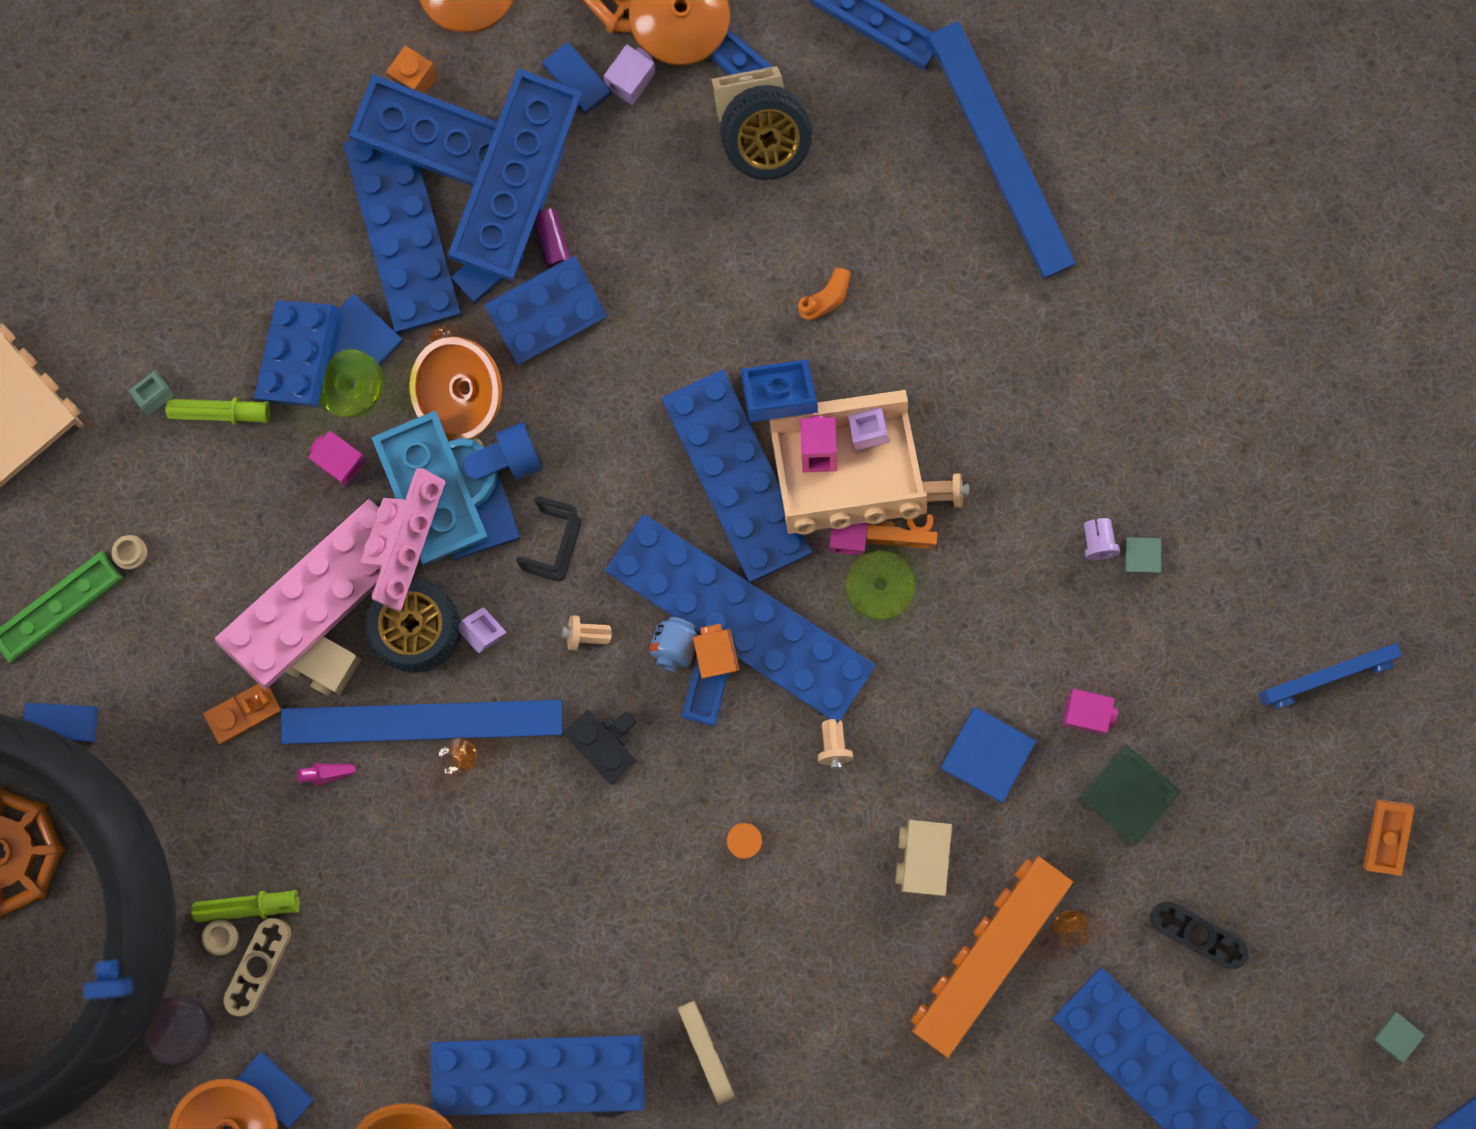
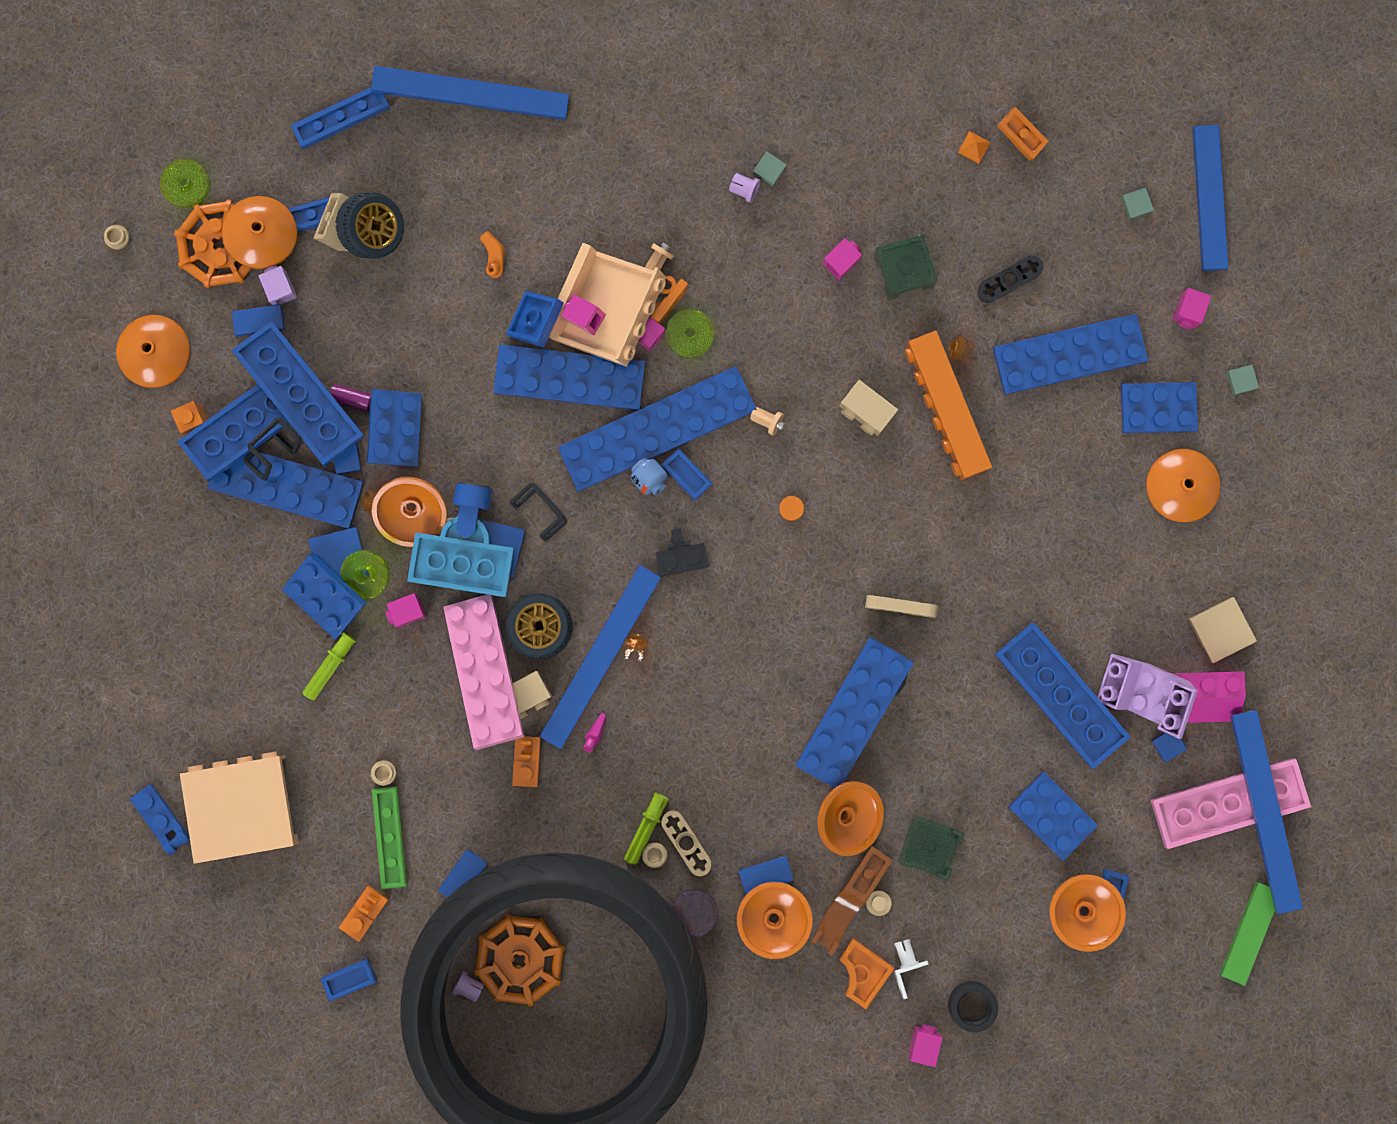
camera: 60 degrees left, 5 degrees up
blue tile [84,960,133,999] -> none
sand green tile [128,370,175,416] -> none
bright pink bracket [360,468,445,611] -> none
lavender plate [458,607,506,653] -> none
light nougat piece [561,615,612,650] -> none
orange brick [693,624,740,678] -> none
lavender plate [848,407,890,451] -> none
blue tile [940,707,1036,803] -> none
blue plate [1258,643,1402,709] -> none
none -> black piece [243,418,301,481]
none -> orange slope [958,131,991,164]

